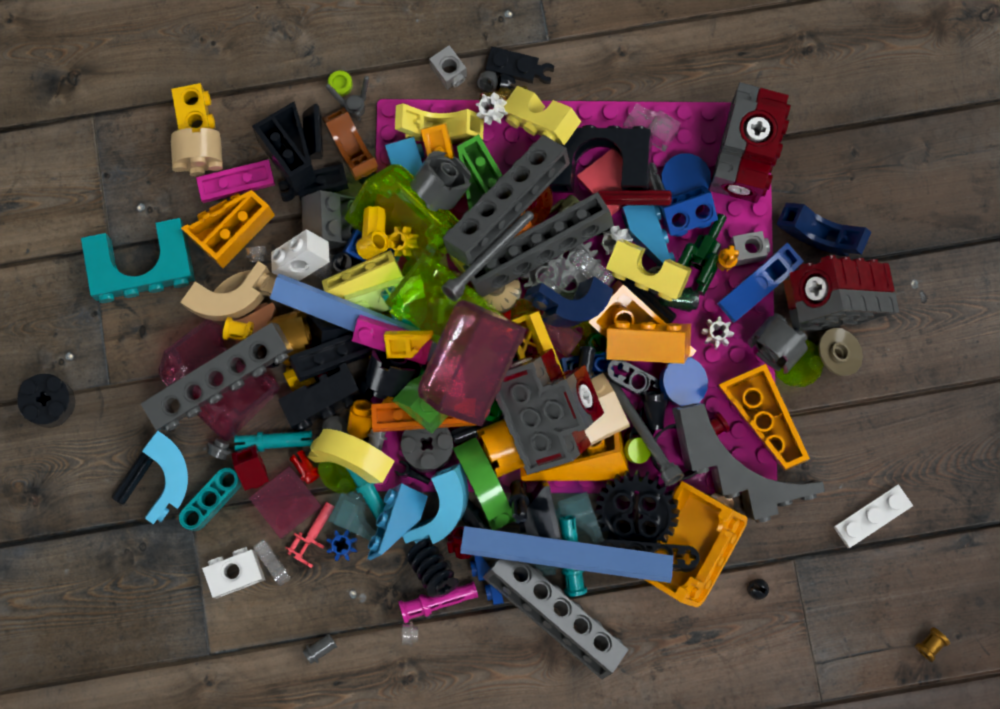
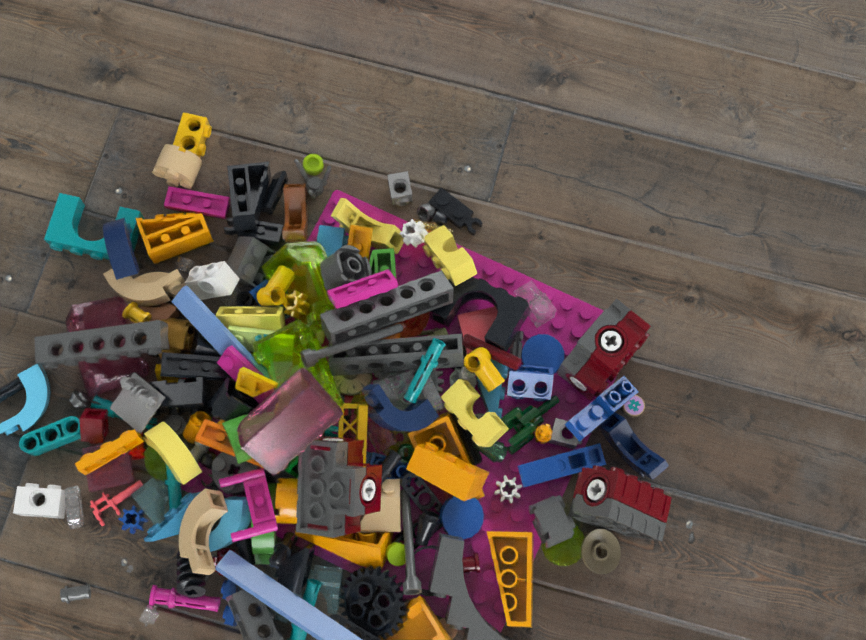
camera: 25 degrees right, 5 degrees down
none -> light orange plate [75,429,144,475]
none -> dark blue arch [103,218,139,280]
none -> light grey hinge [110,372,166,434]
none -> tan arch [179,488,228,575]
none -> black hinge [199,452,217,470]
none -> dark pink plate [219,468,278,542]
none -> dark pink plate [327,269,398,309]
none -> teal pin [403,338,446,403]
none -> yellow piece [464,347,505,392]
none -> blue slope [565,376,638,442]
none -> tile [622,395,645,418]

